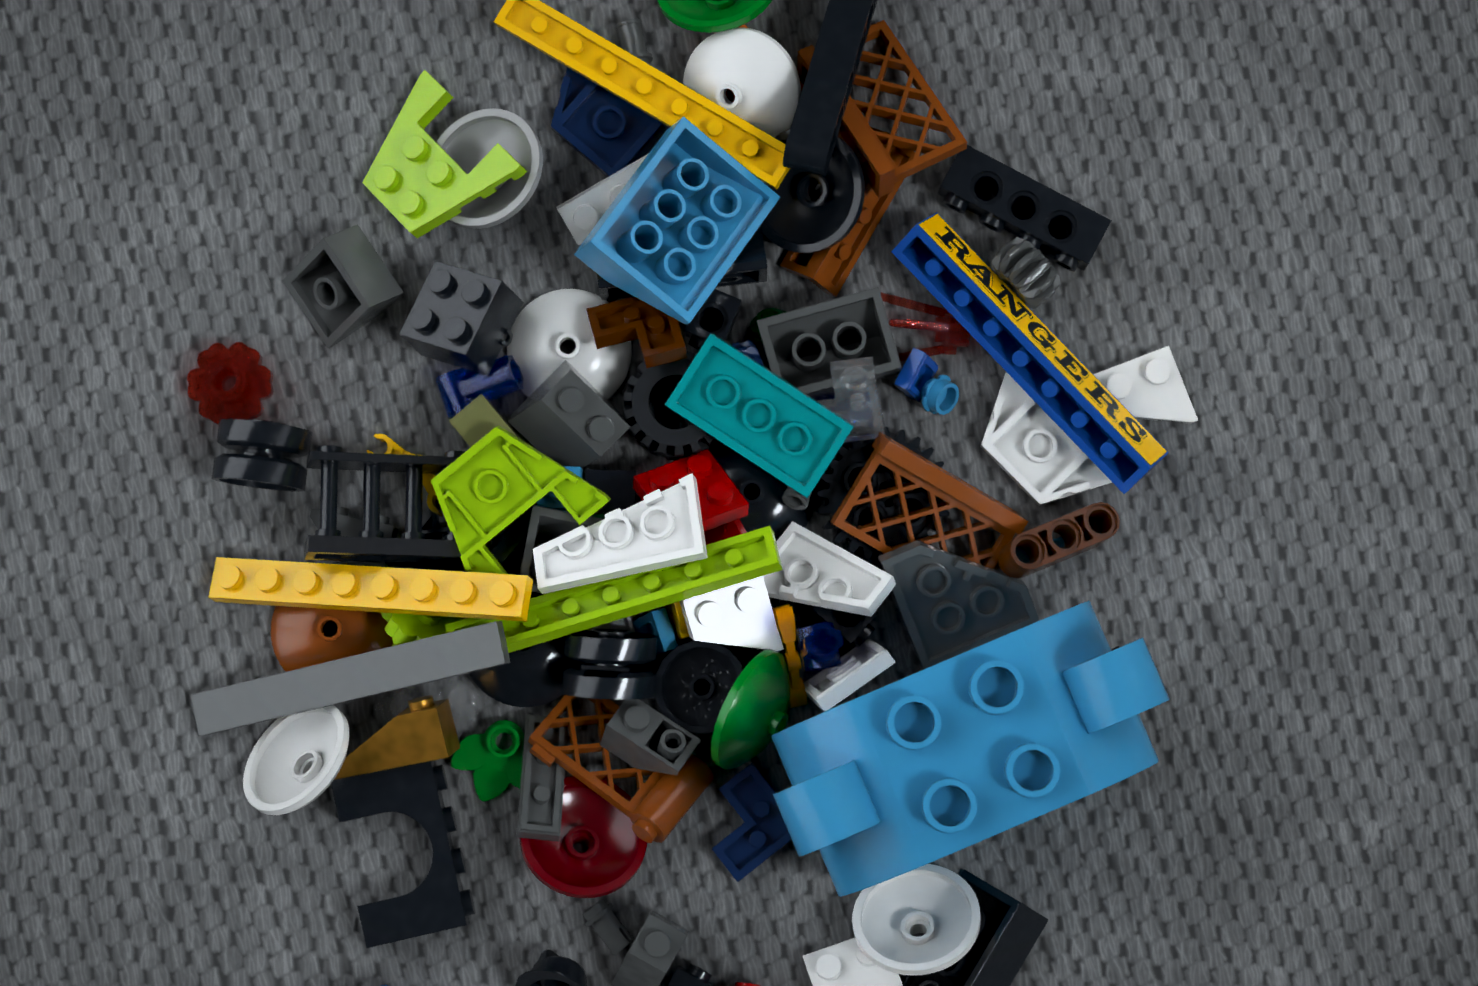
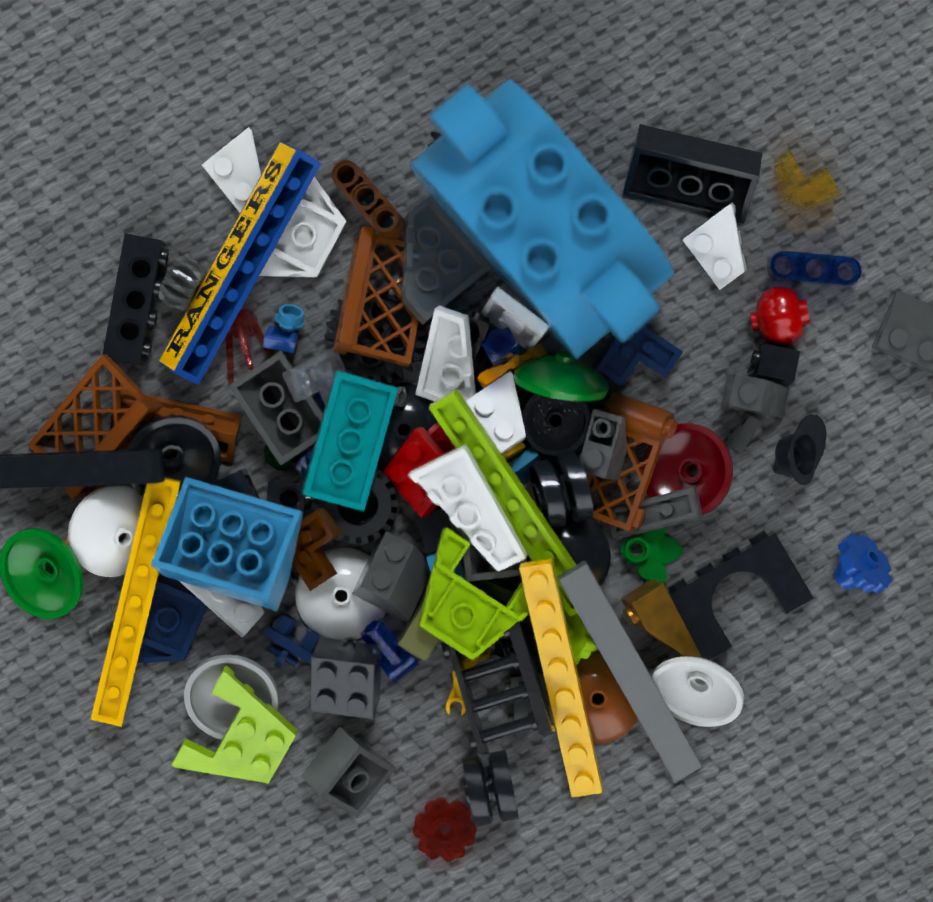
camera: 105 degrees left, 5 degrees up
white dish [852,864,981,975] -> none
none -> dark blue hips [263,612,323,669]

